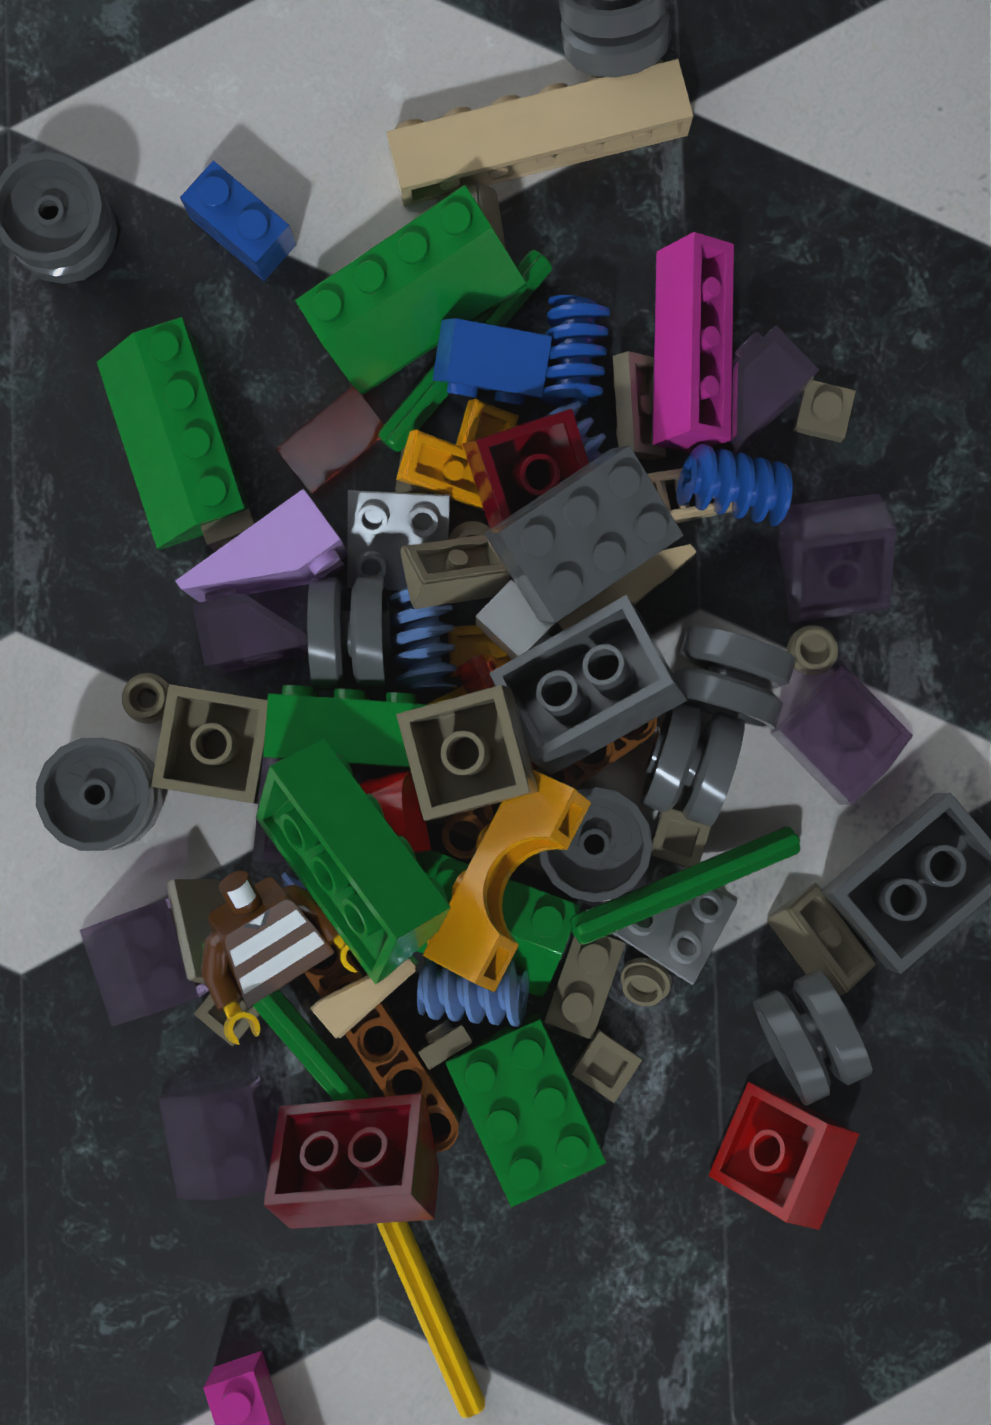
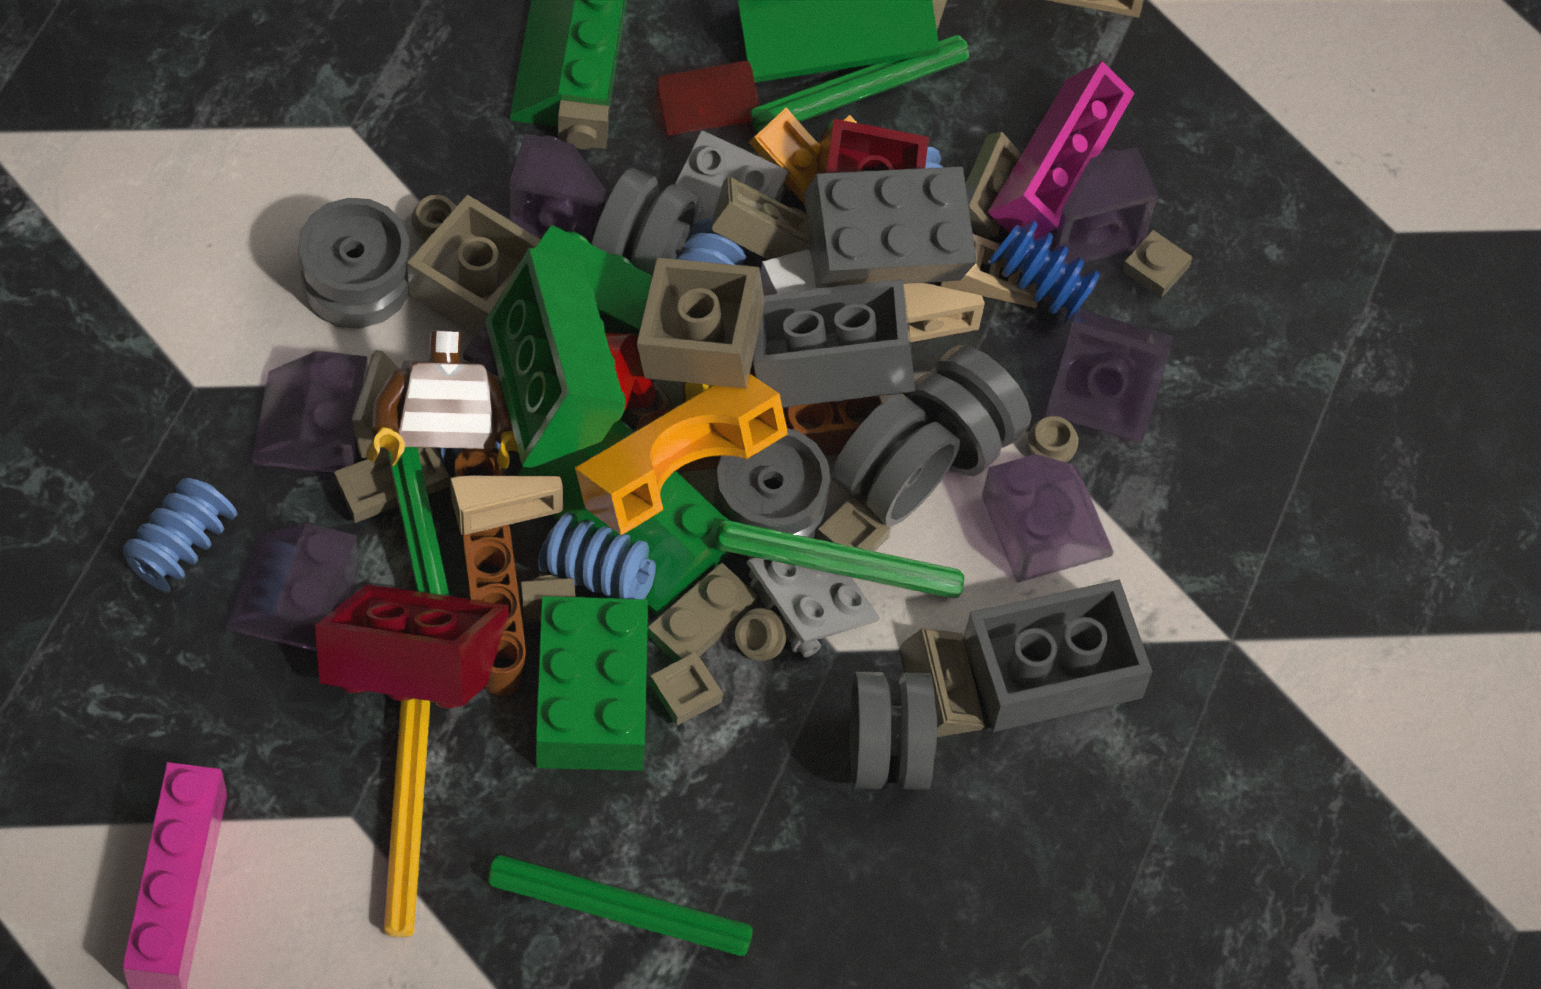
camera: 20 degrees right, 25 degrees down
lavender slope [175,489,347,602] -> none
blue brick [432,318,552,406] -> none
blue piece [540,295,611,407] -> none
red slope [708,1082,860,1230] -> none
none -> medium blue piece [122,478,237,592]
none -> green axle [488,855,753,956]

